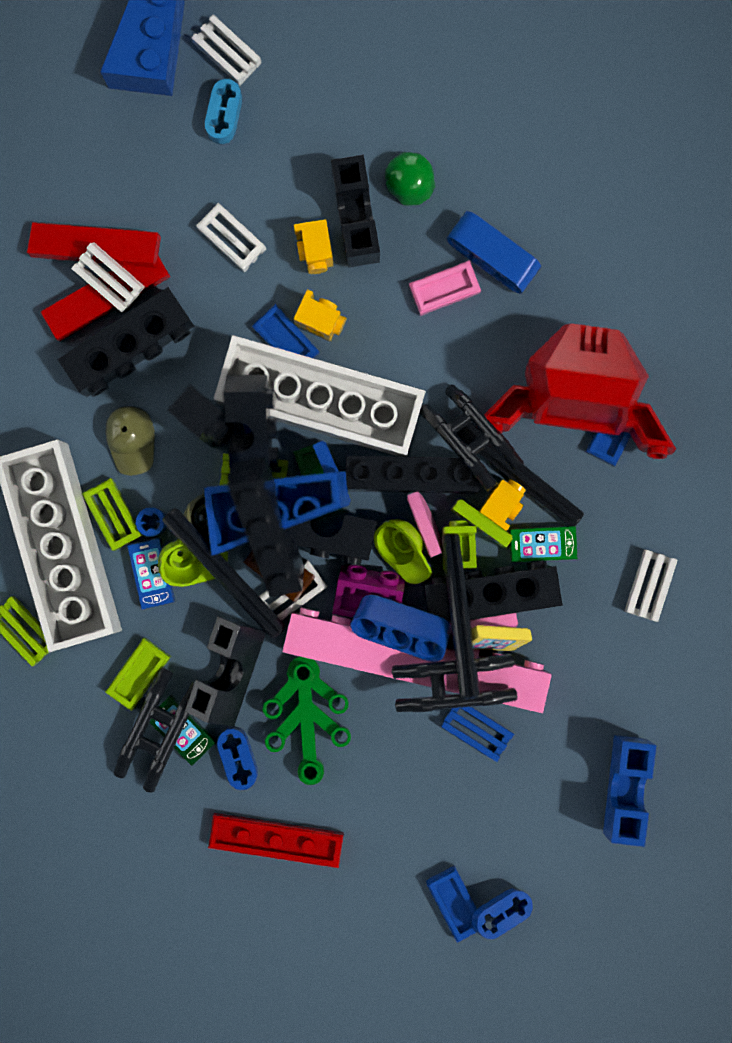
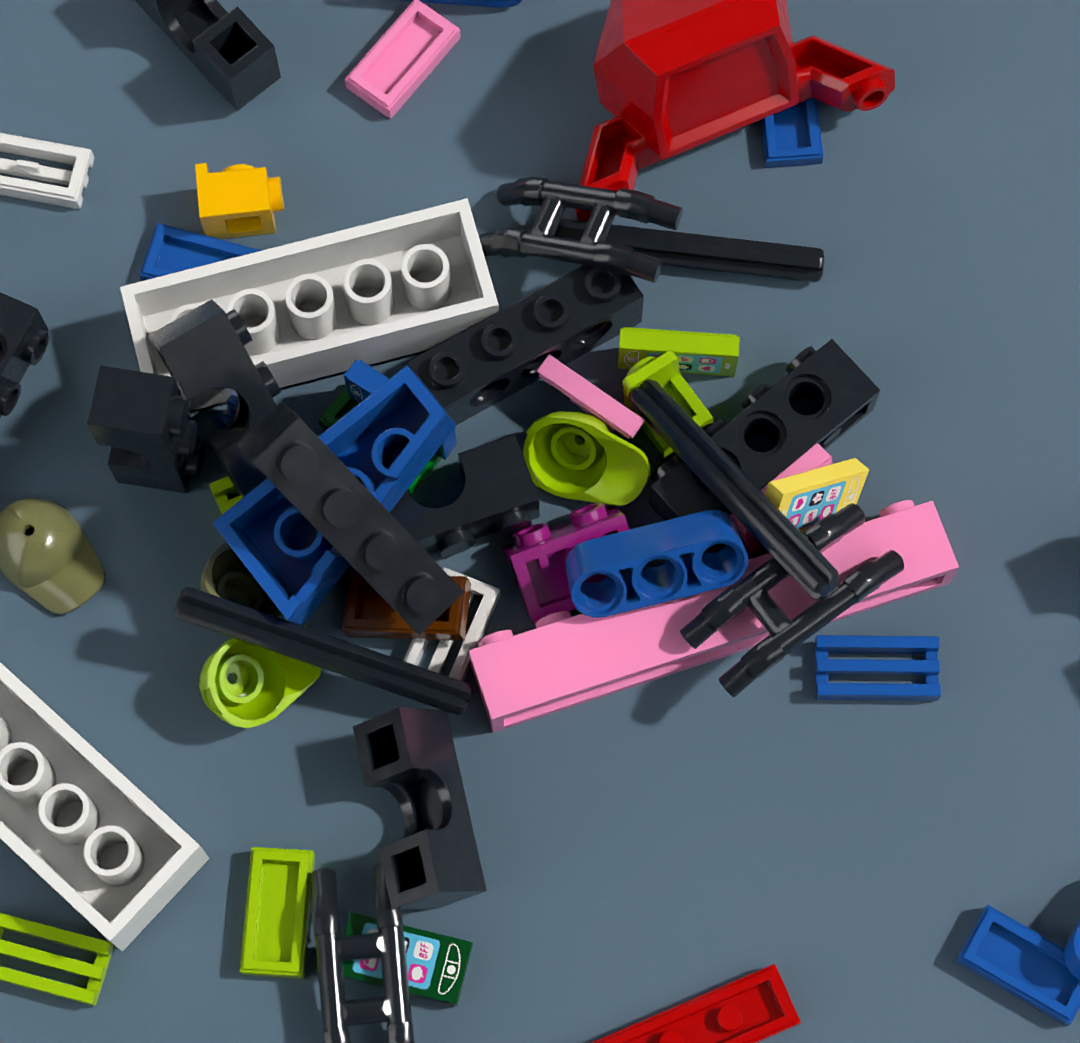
camera: 30 degrees left, 15 degrees down
lime tile [82,478,143,551] -> none
tile [127,538,176,609] -> none
blue bush [136,507,167,537] -> none
blue beam [217,727,258,790] -> none
green plant [263,656,351,785] -> none
yellow brick [294,219,333,274] -> none
yellow brick [478,479,526,531] -> none
tile [509,526,578,562] -> none
white tile [624,550,678,622] -> none

